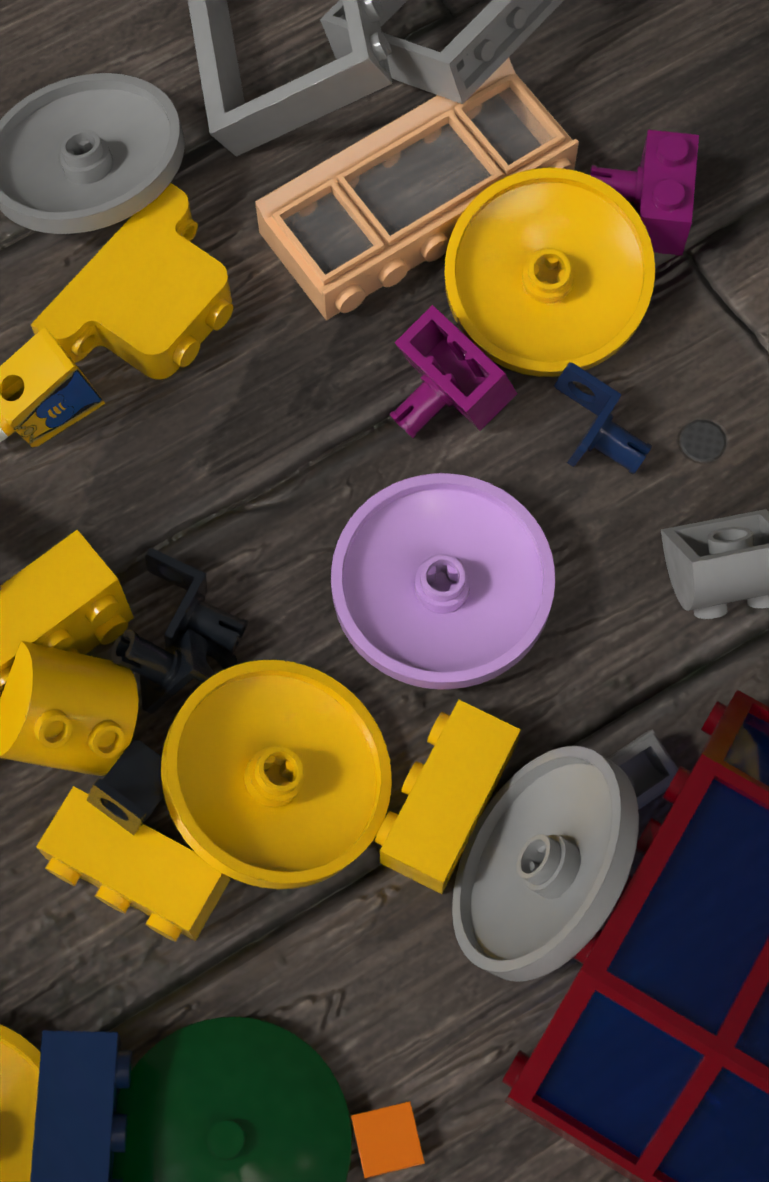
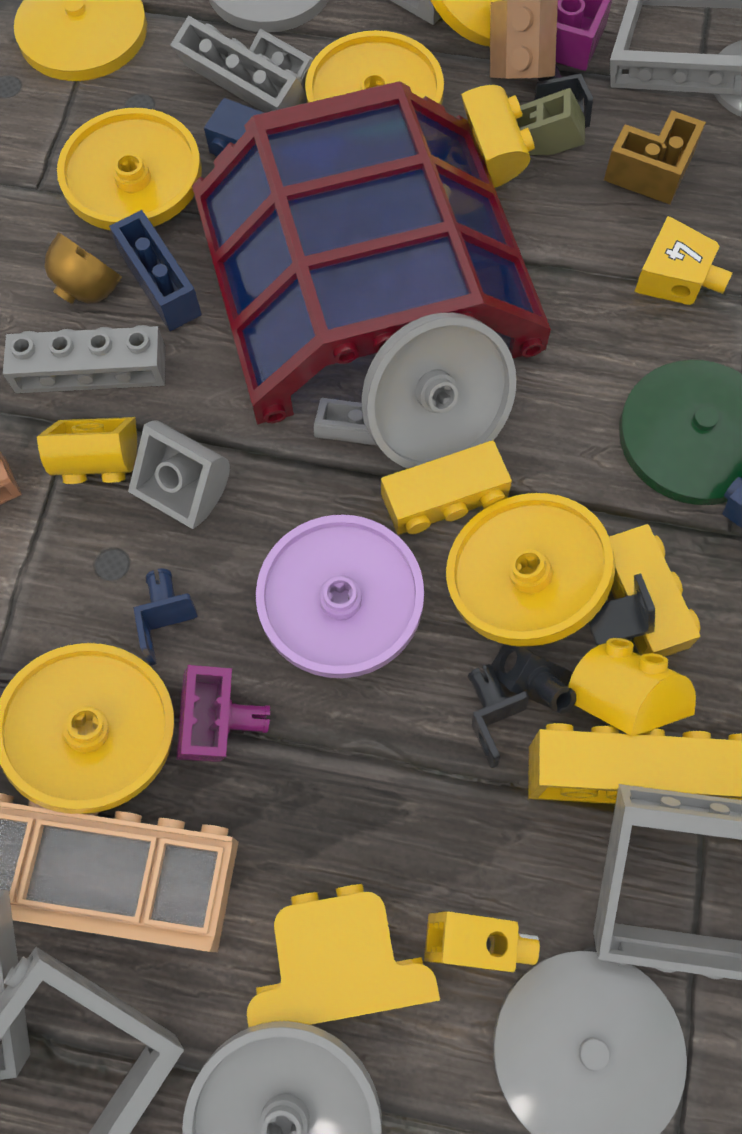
camera: 135 degrees left, 0 degrees up
orange tile [351,1101,425,1179] -> none

